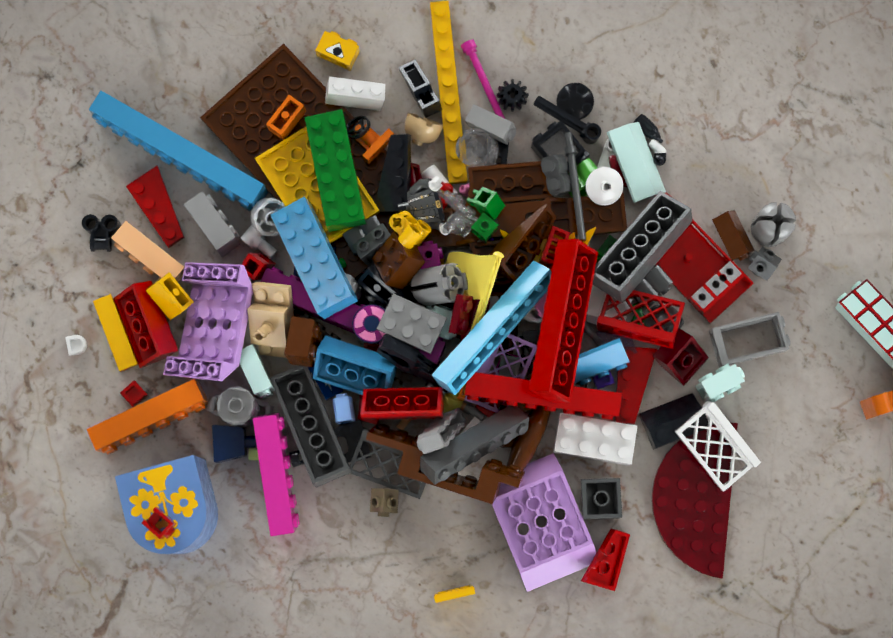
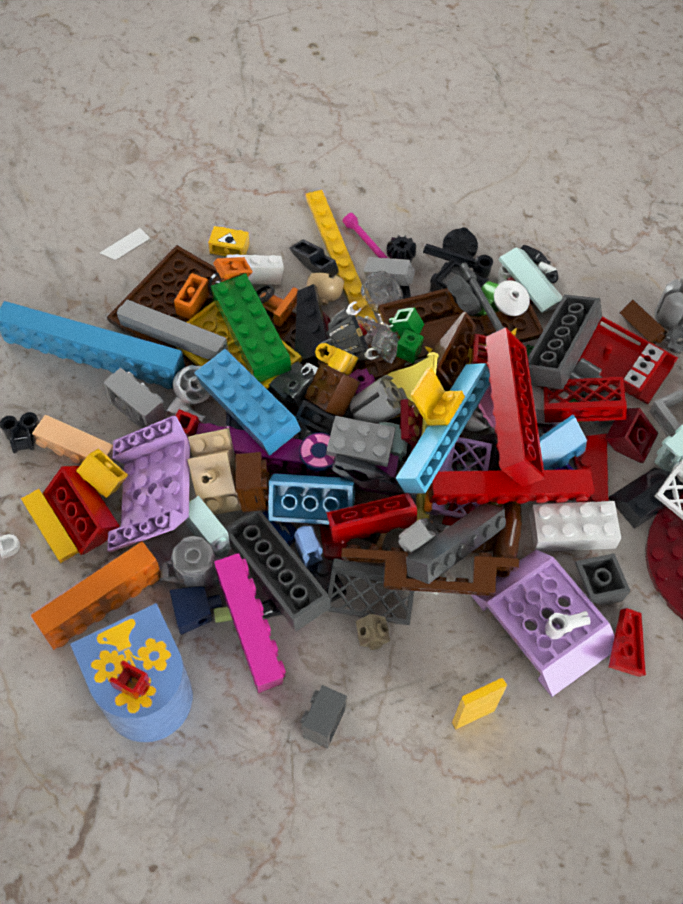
camera: 15 degrees left, 20 degrees down
red tile [120,380,148,407] -> none
red wing [126,165,185,248] -> none
none -> white sticker [100,228,150,260]
none -> light grey brick [117,300,229,360]
none -> orange piece [208,257,253,297]
none -> dark grey brick [301,685,347,749]
none -> yellow bracket [410,368,465,426]
none -> white pin [545,611,590,639]

